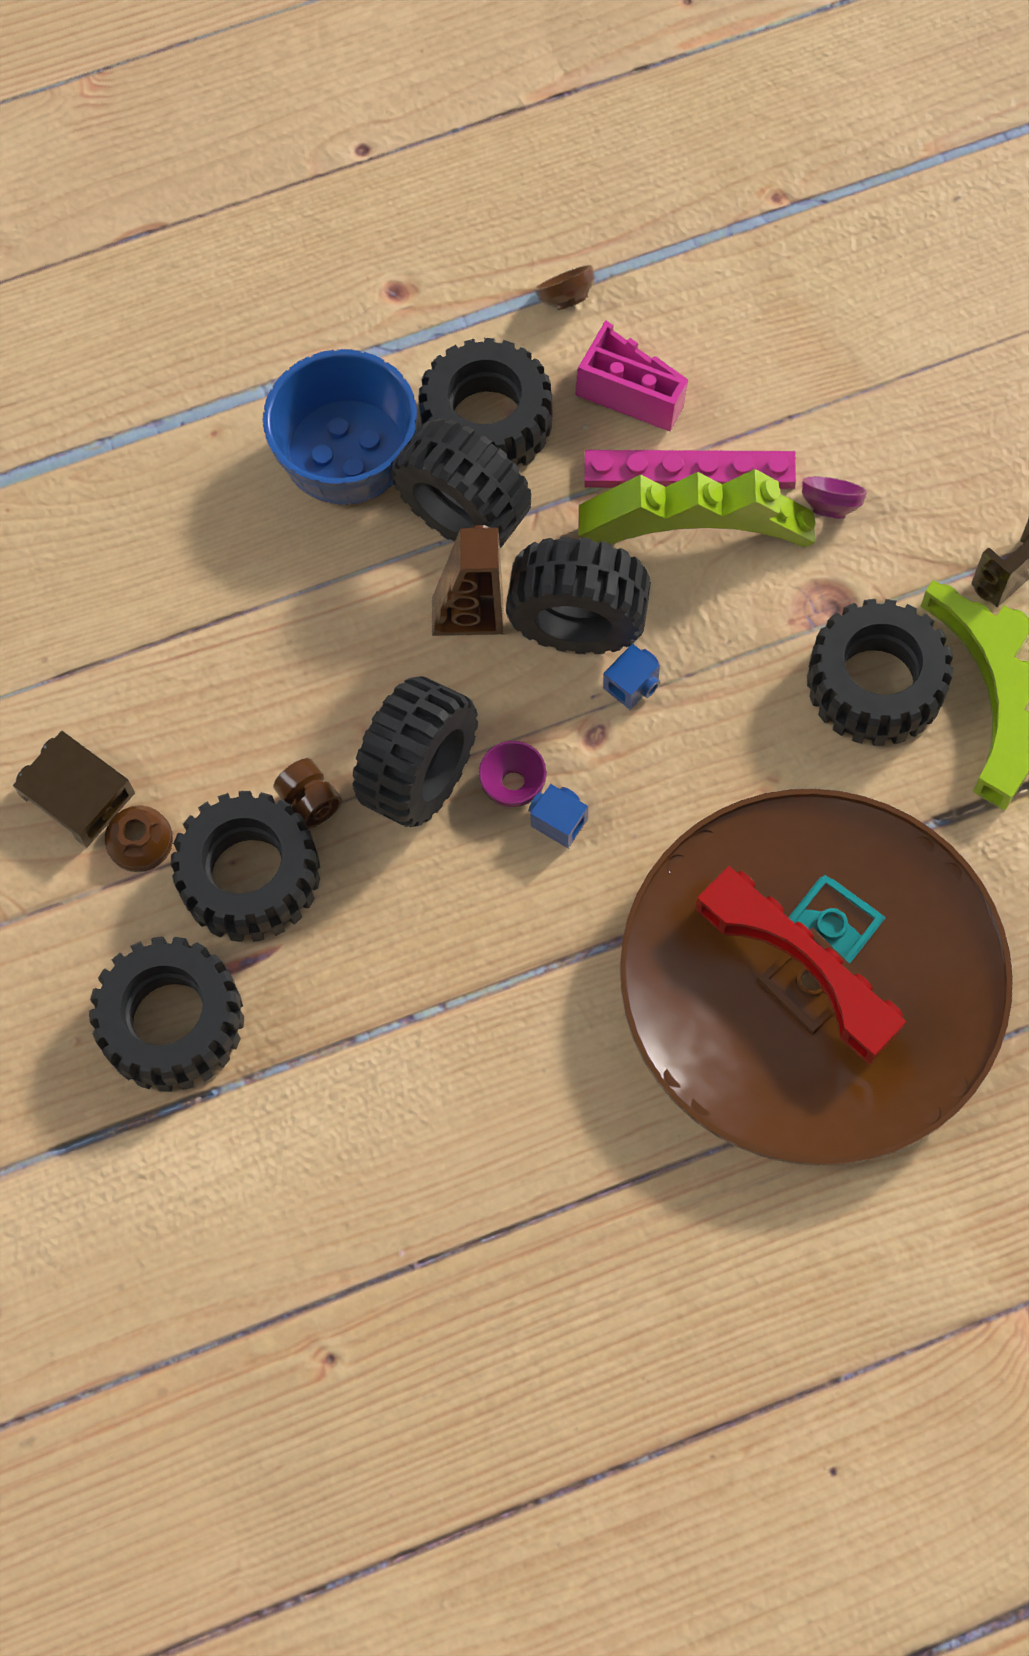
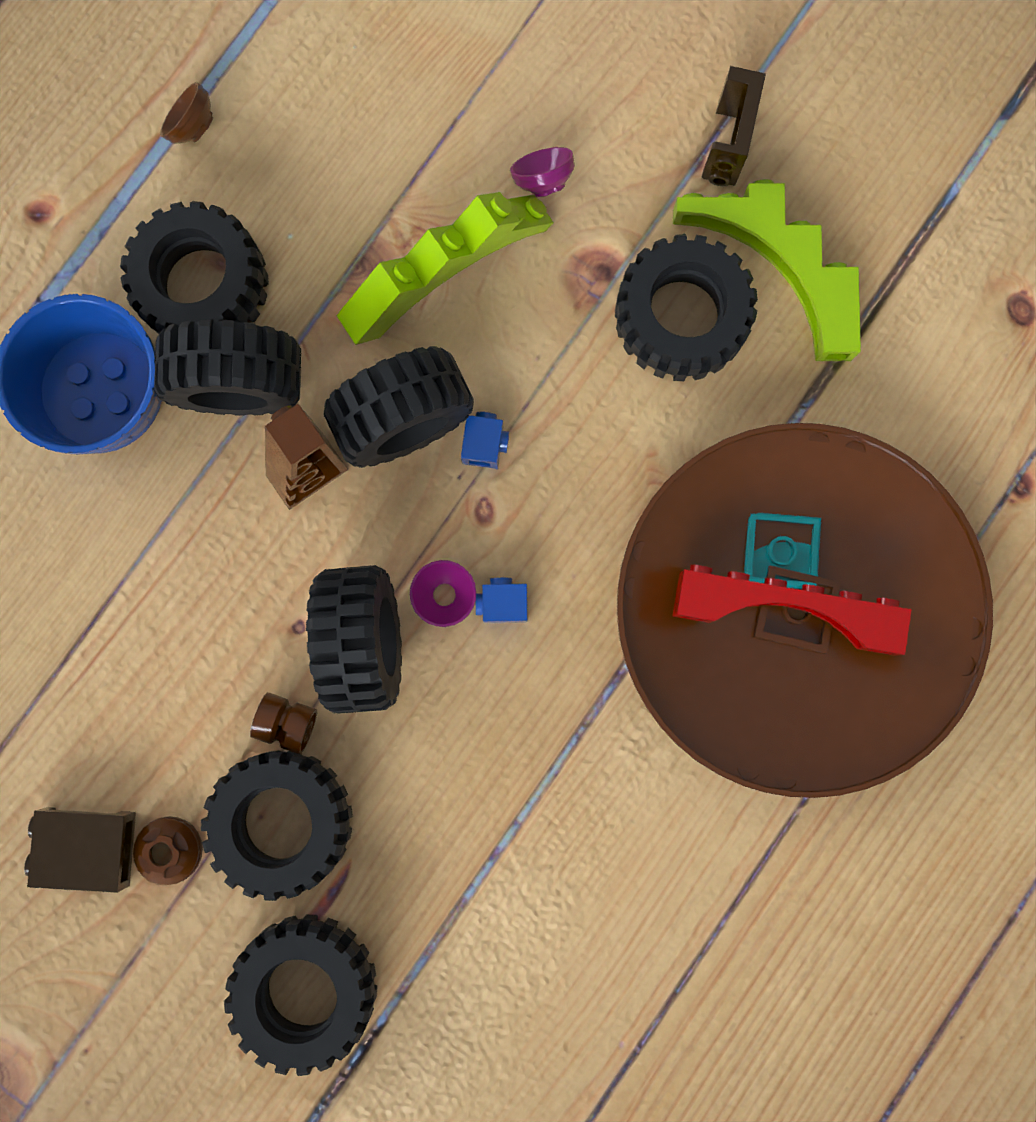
camera: 35 degrees left, 15 degrees up
dark pink wedge [575,320,688,432] -> none
dark pink plate [584,450,796,489] -> none

